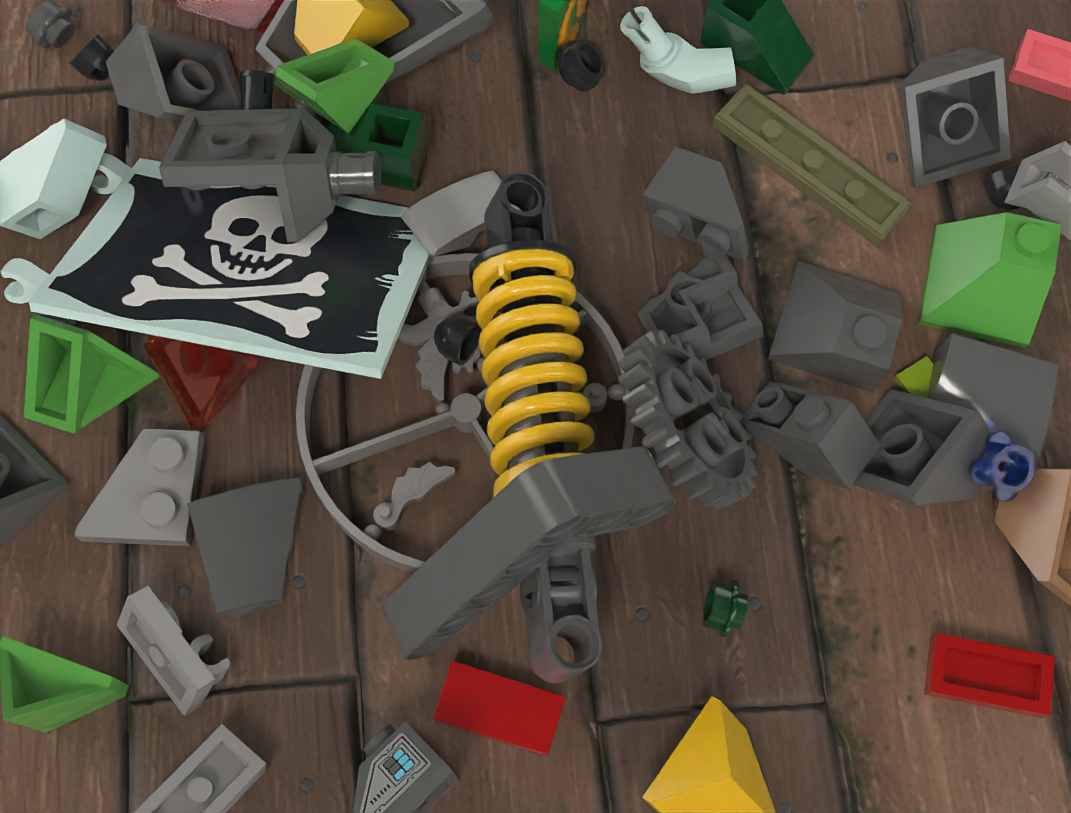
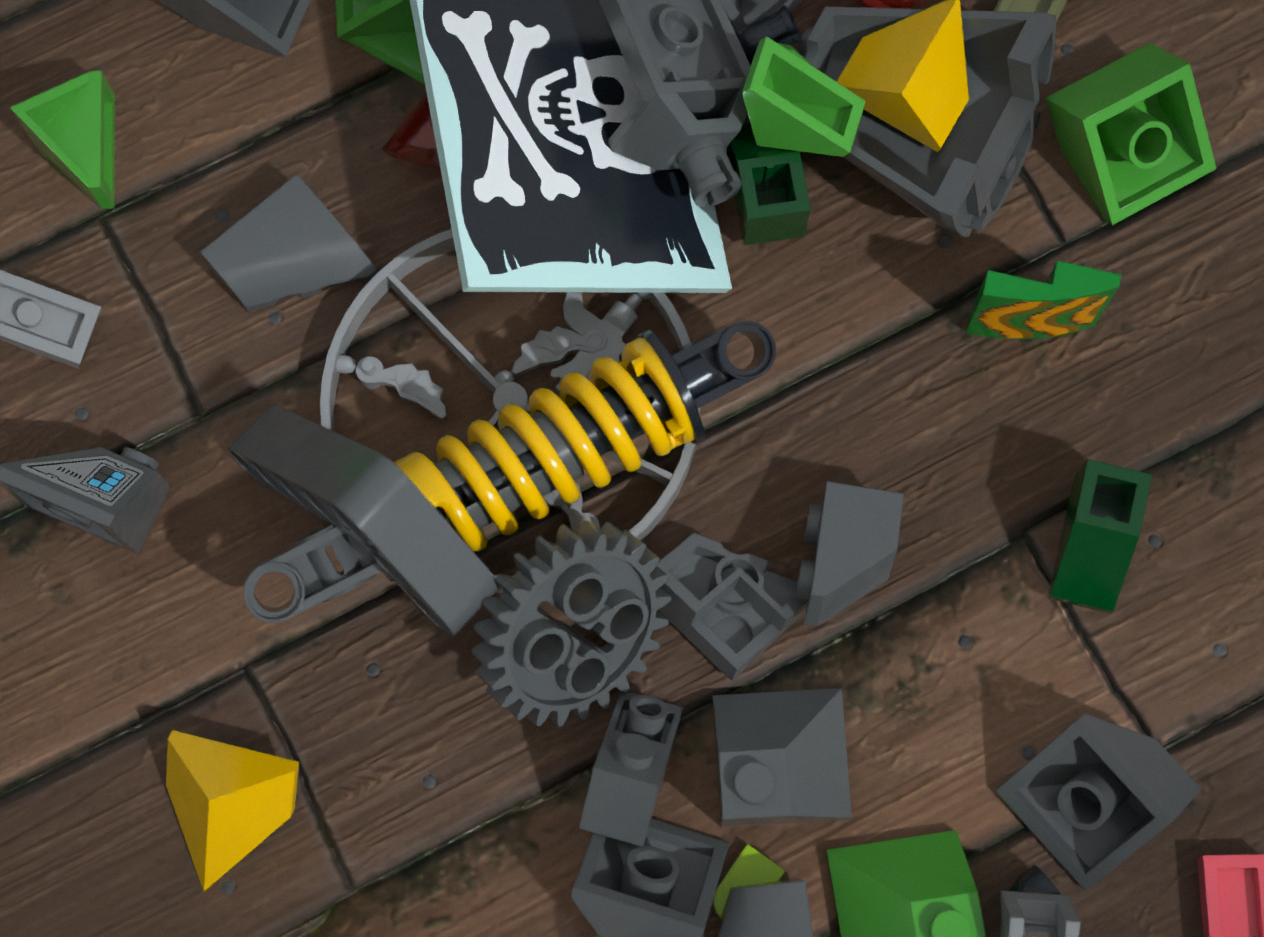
camera: 70 degrees right, 5 degrees up
light grey wing [75,429,204,546] -> none
light grey plate [117,586,231,717] -> none
light grey slope [401,170,521,257] -> none
red tile [433,661,565,758] -> none
black hinge [434,316,482,366] -> none
black plate [558,40,605,92] -> none
light aqua arm [620,6,736,94] -> none
dark green plate [702,579,748,637] -> none
olive tile [712,83,914,248] -> none

